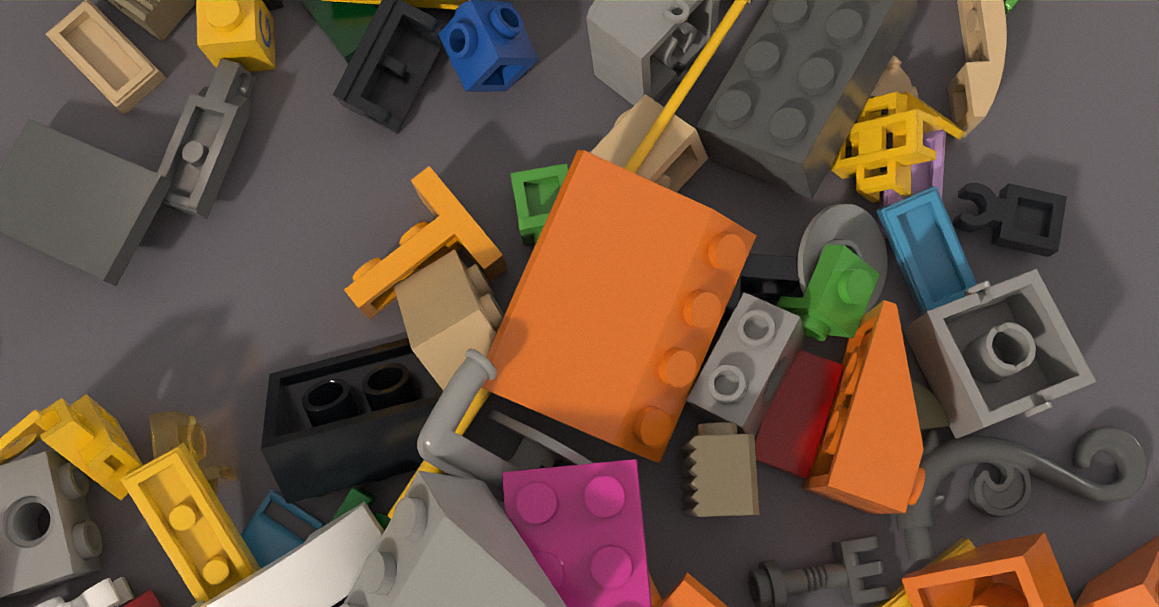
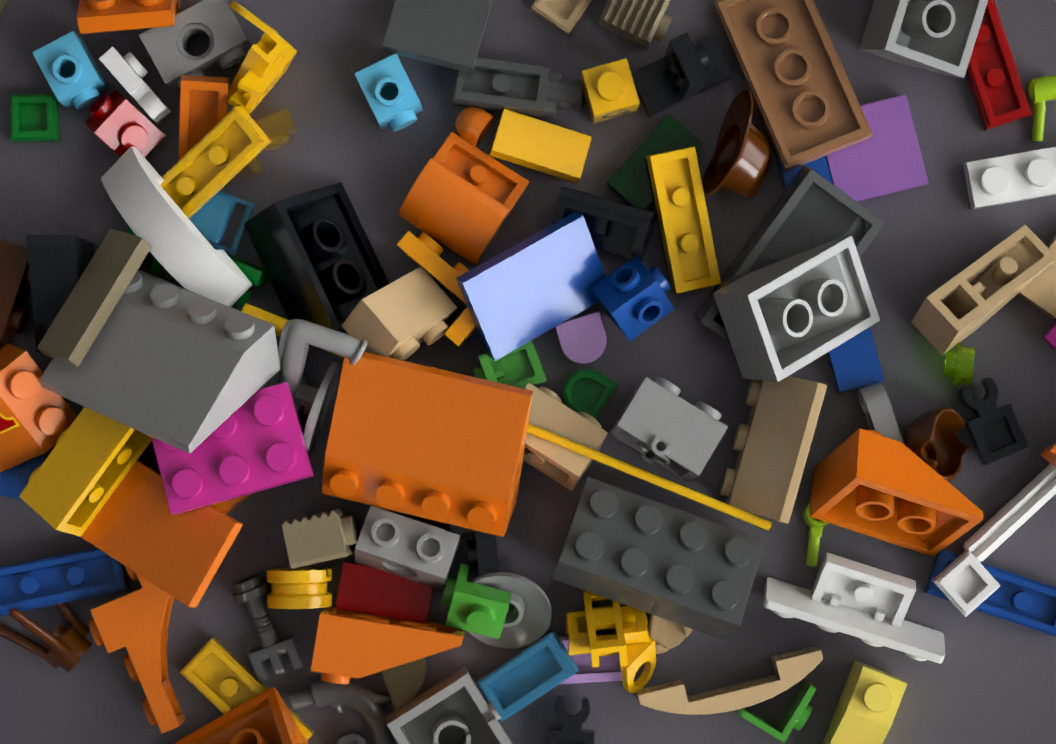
camera: 75 degrees right, 10 degrees up
none -> orange tile [178,75,229,161]
none -> yellow wheel [267,567,332,609]
none -> medium azure brick [354,53,423,132]
none -> orange brick [398,132,530,265]
none -> orange hinge [455,107,494,147]
none -> tile [456,212,606,361]
none -> yellow tile [489,108,592,183]
none -> lavender tile [555,312,607,364]
none -> green tile [563,369,618,420]

